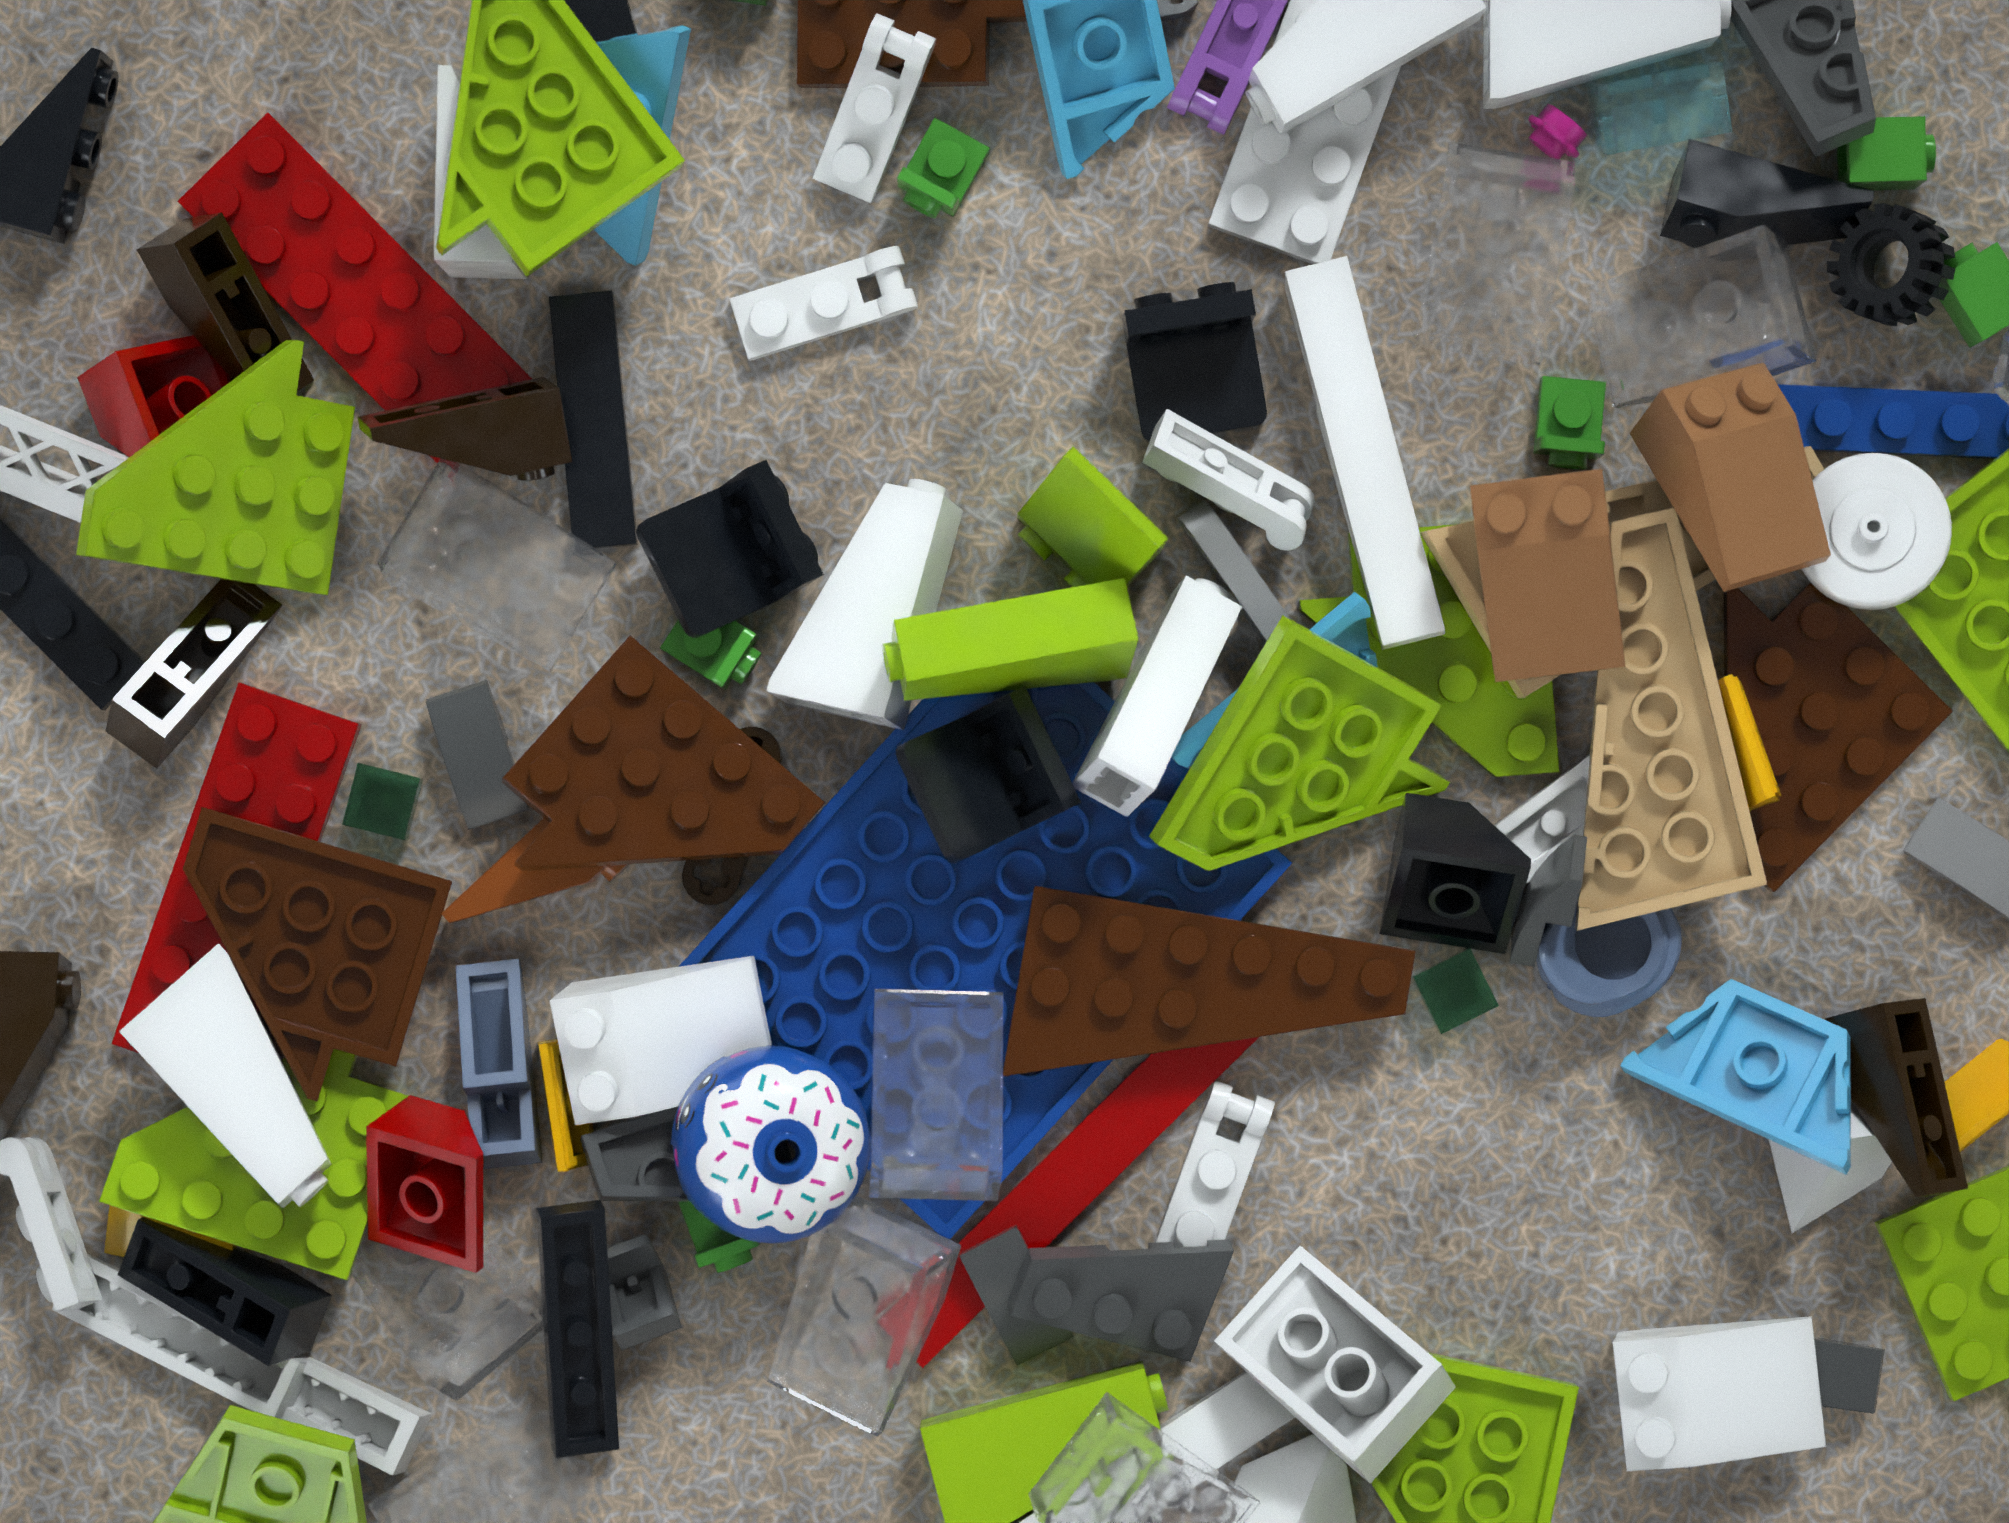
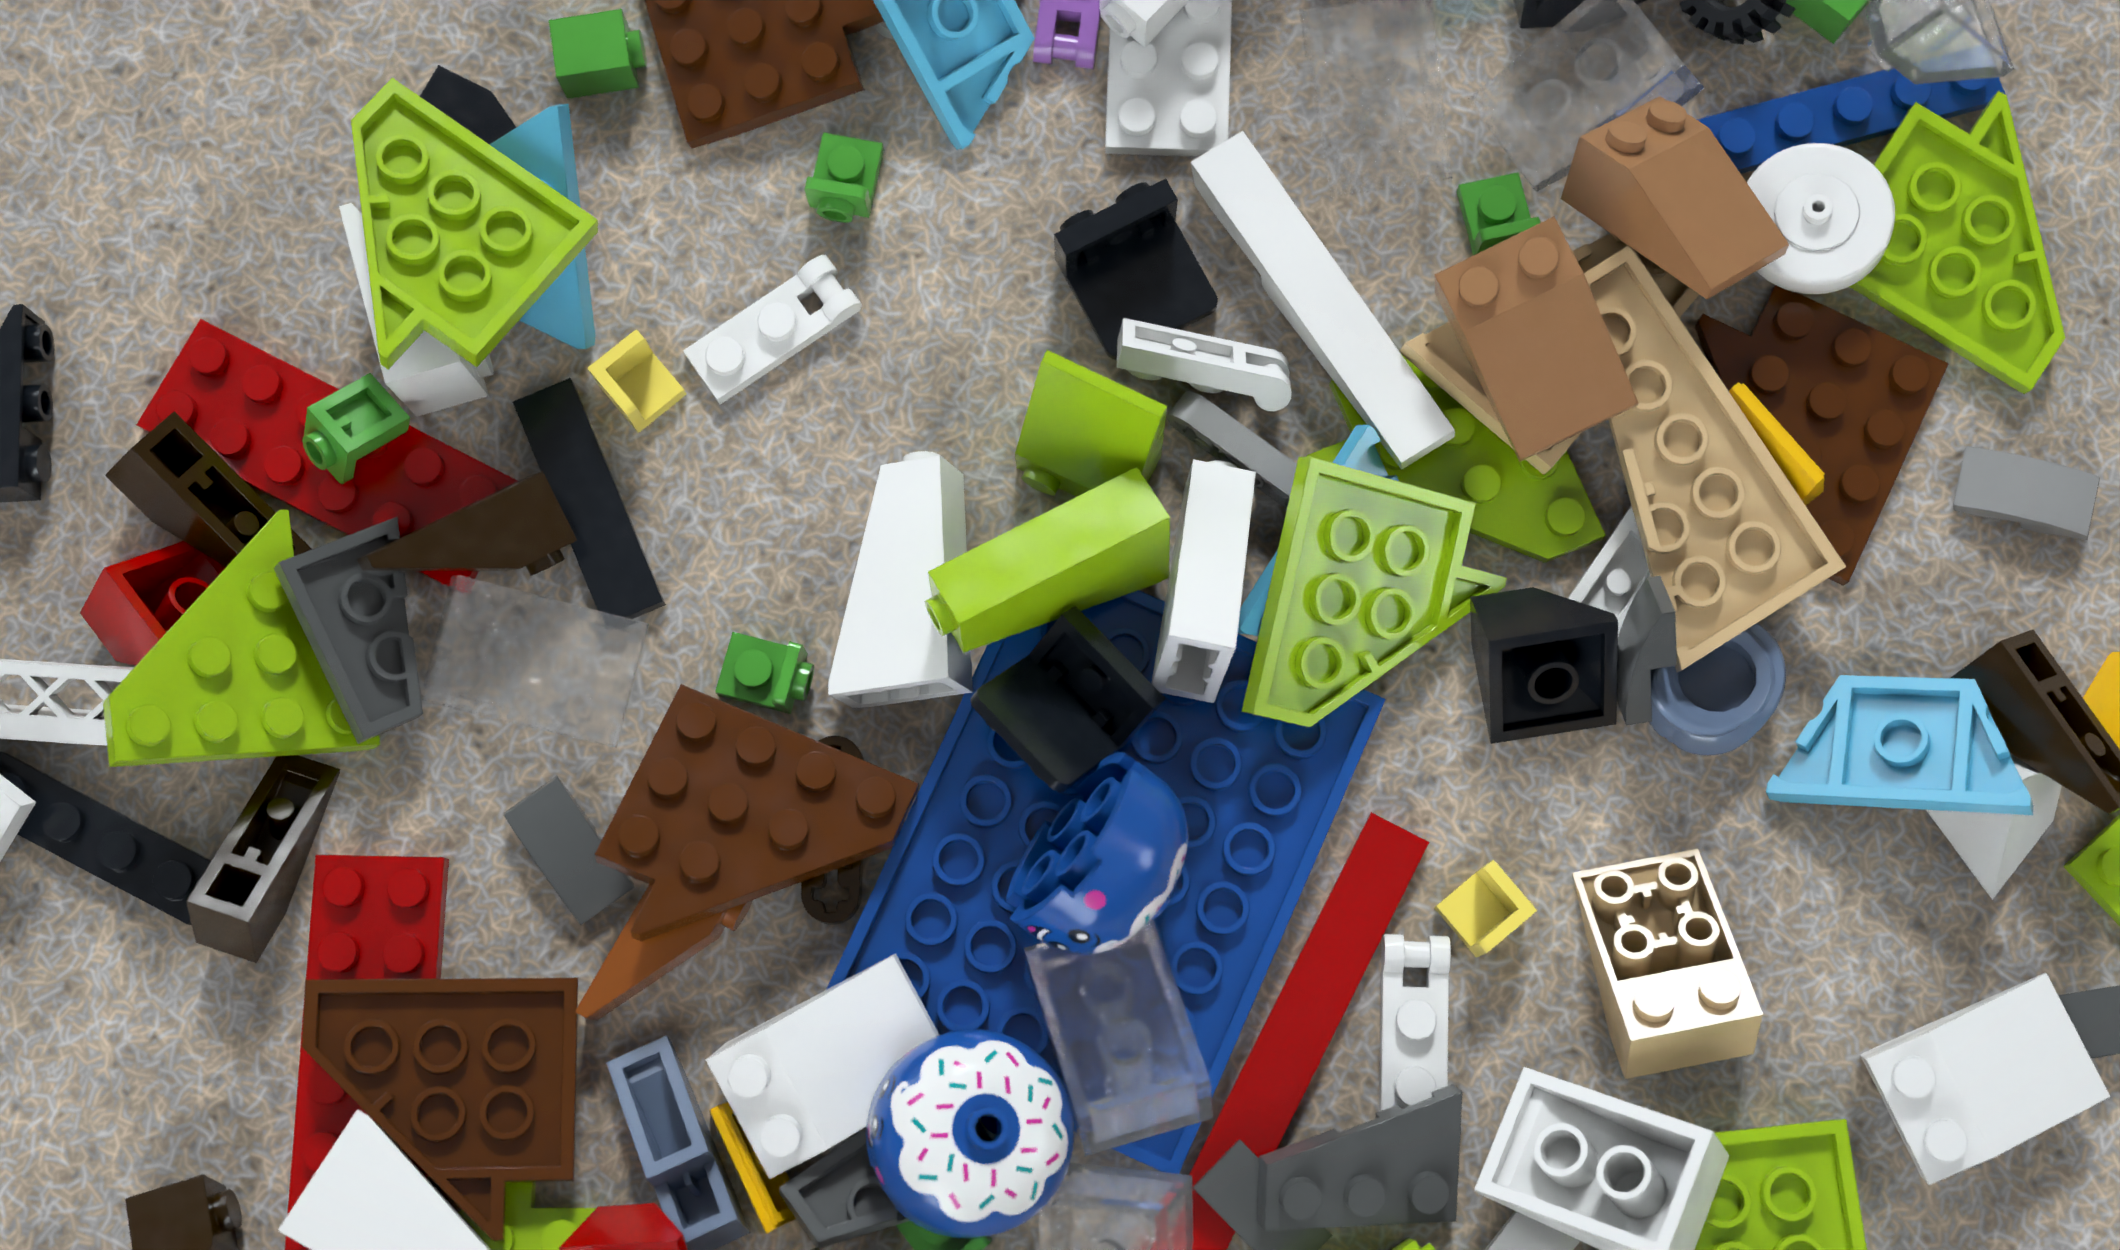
camera: 15 degrees left, 10 degrees down
clear green plate [342,763,424,840] -> none
black bracket [636,460,824,638] -> none
white plate [812,13,936,203] -> none
reddish brown wing [1002,886,1416,1077] -> none
clear green plate [1411,948,1499,1034] -> none
none -> dark grey wing [274,517,423,744]
none -> bright green bracket [302,373,410,484]
none -> light yellow panel [587,330,687,433]
none -> blue cylinder [1006,752,1188,955]
none -> light yellow panel [1434,860,1538,958]
none -> tan slope [1572,849,1763,1079]

